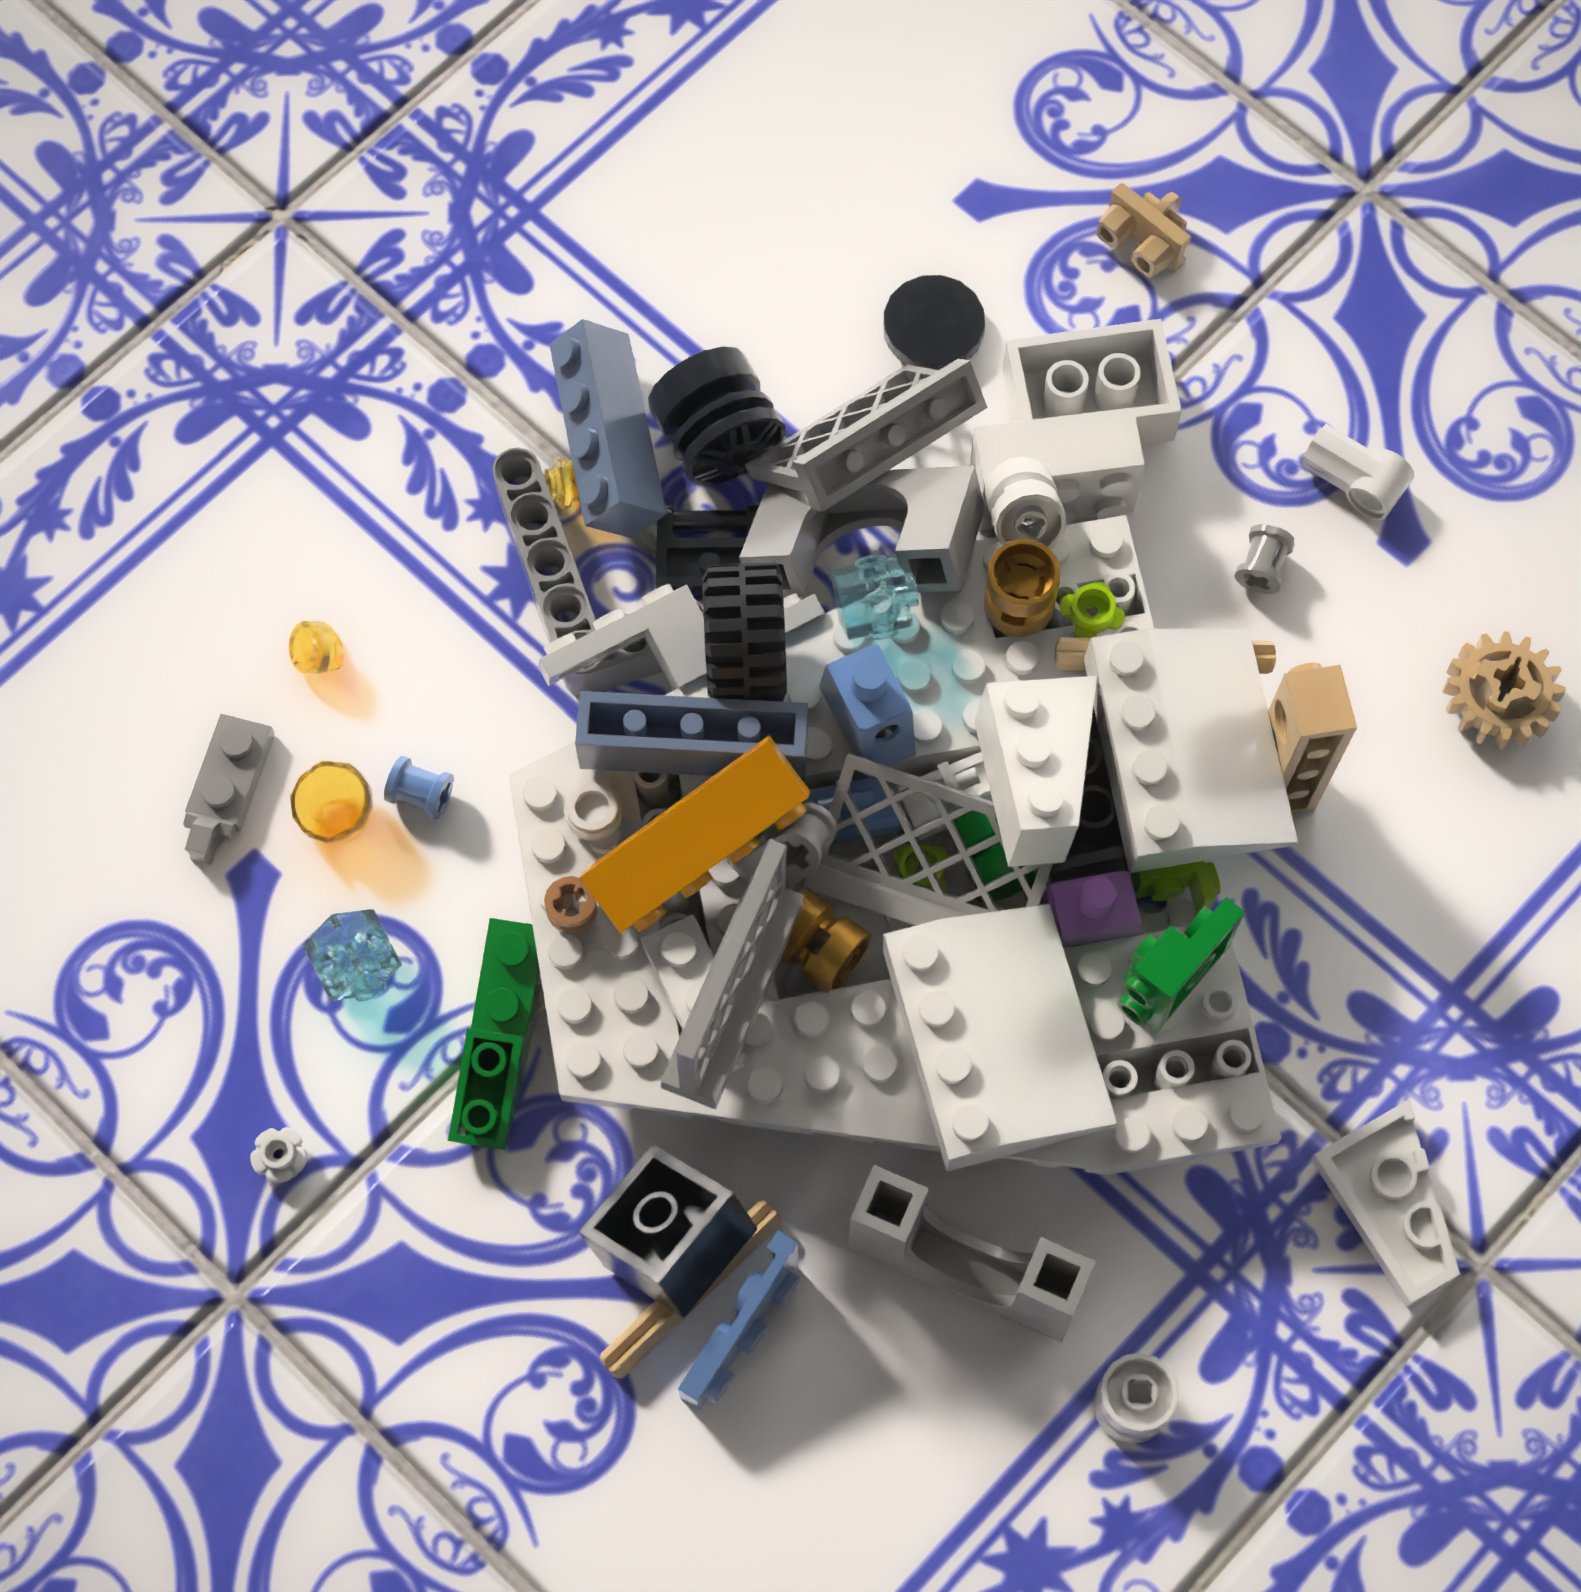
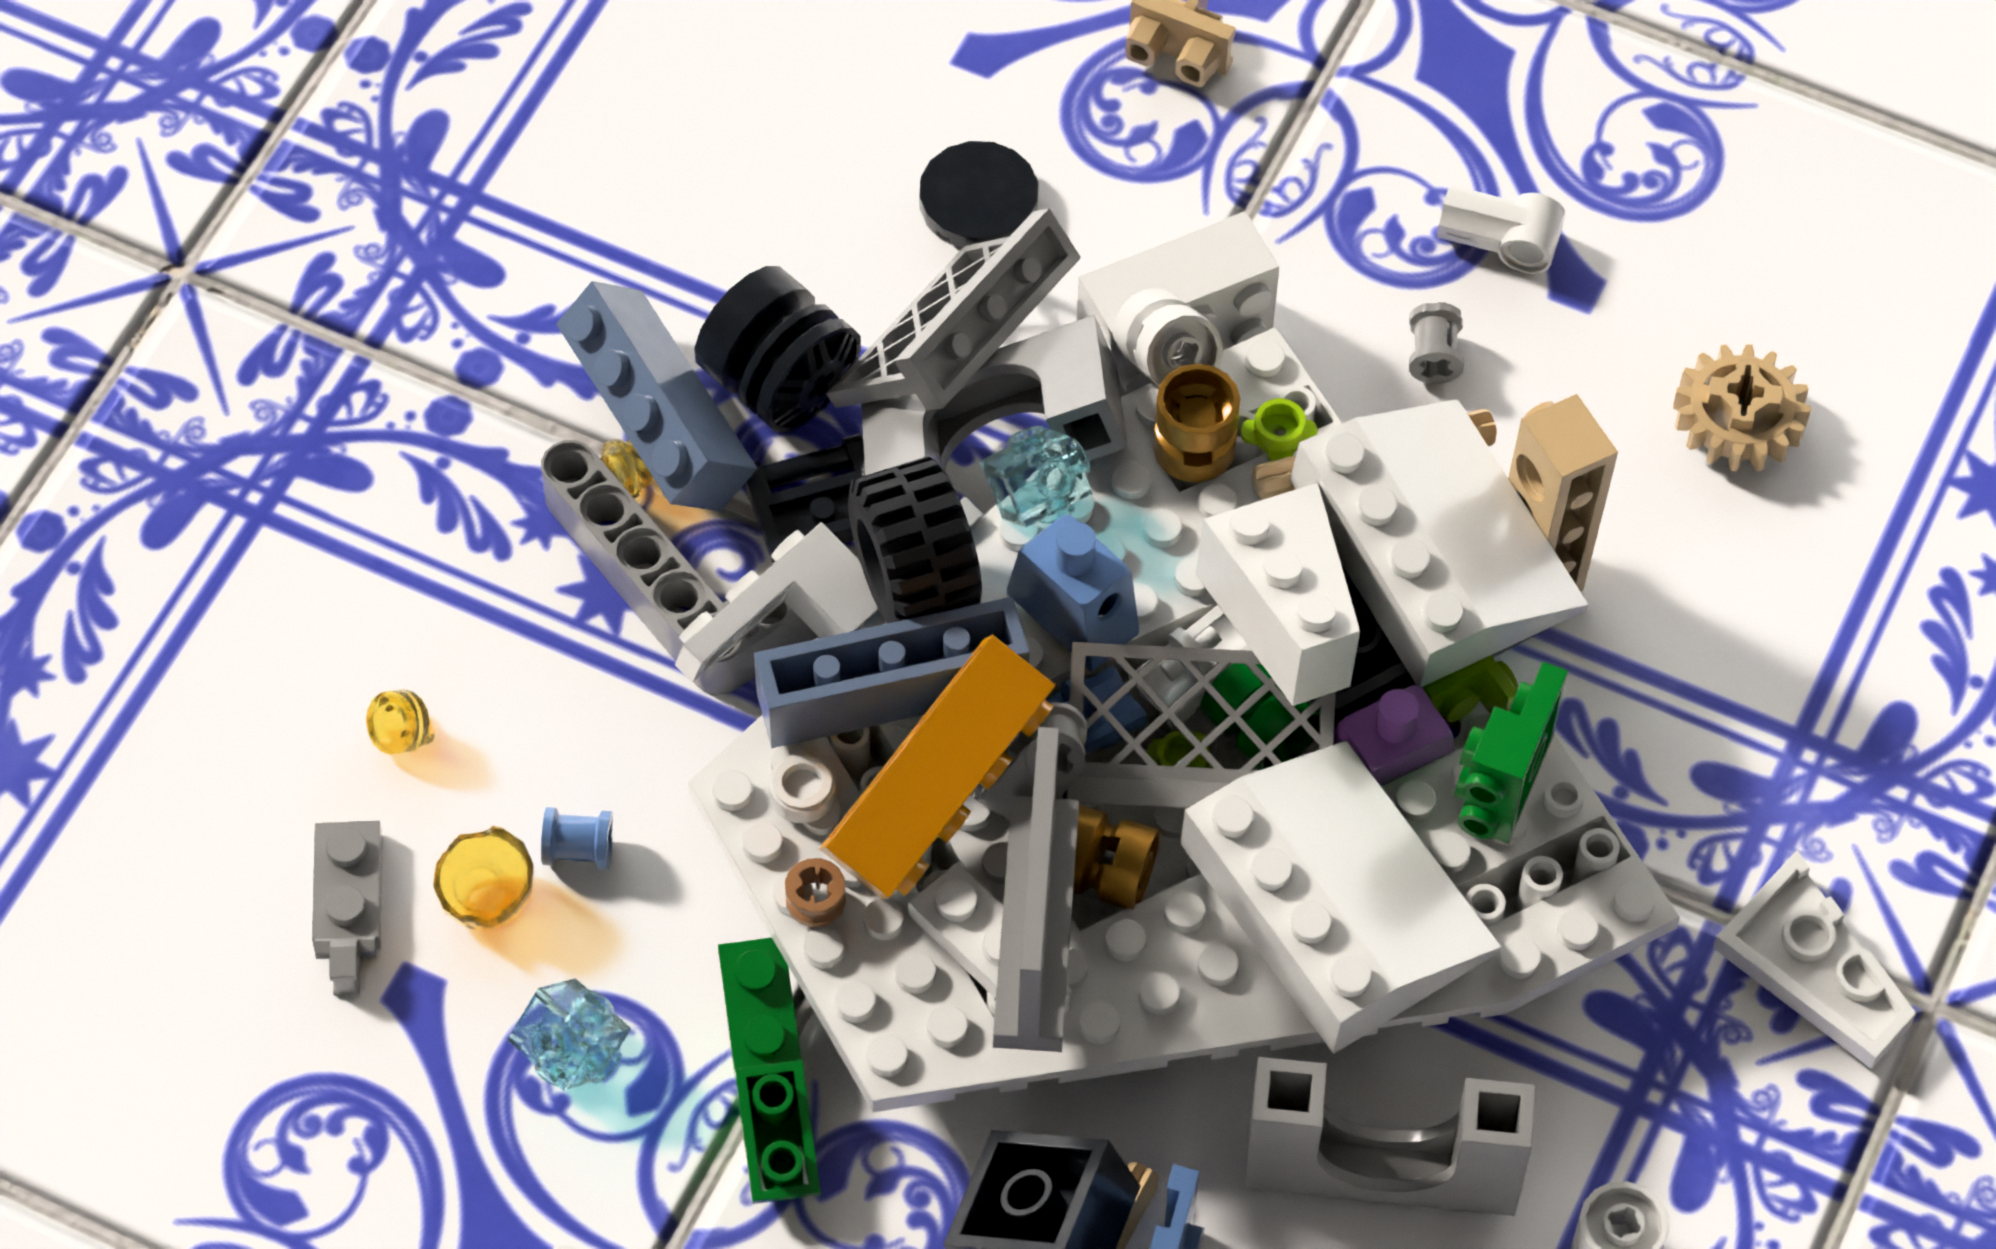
camera: 20 degrees left, 10 degrees down
white brick [1002,319,1182,445] -> none

